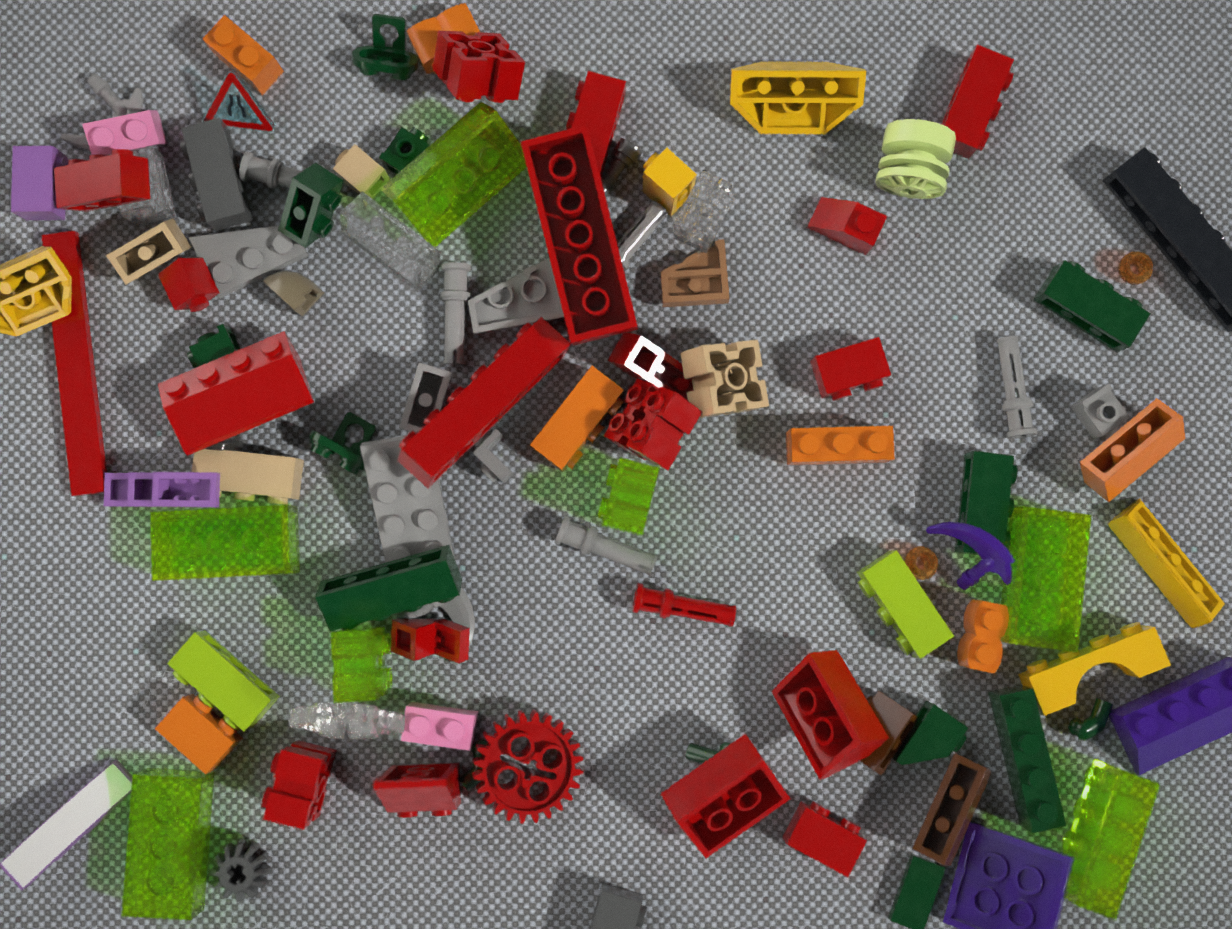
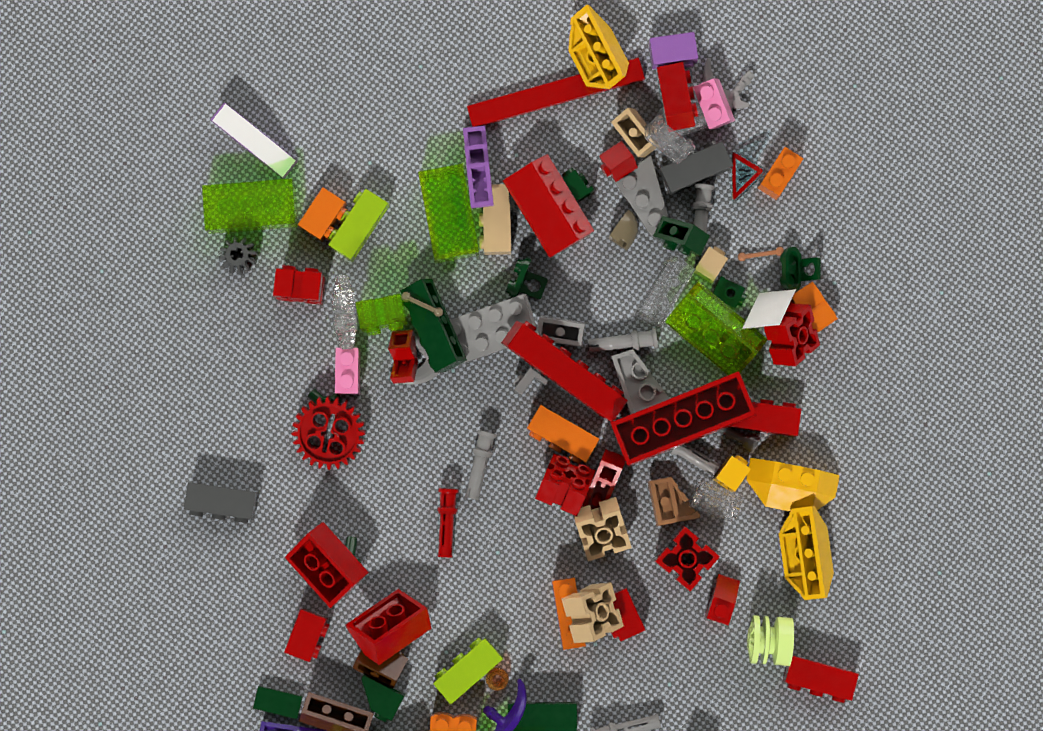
camera: 85 degrees right, 0 degrees up
red slope [374,762,461,818] -> none
clear neon green brick [597,457,660,536] -> none
none -> dark tan hinge [401,292,443,317]
none -> tan brick [562,582,624,643]
none -> clear hinge [645,115,695,164]
none -> red brick [654,526,720,591]
none -> nougat hinge [738,247,784,261]
none -> white sticker [742,289,796,329]
none -> yellow wedge [746,458,840,511]

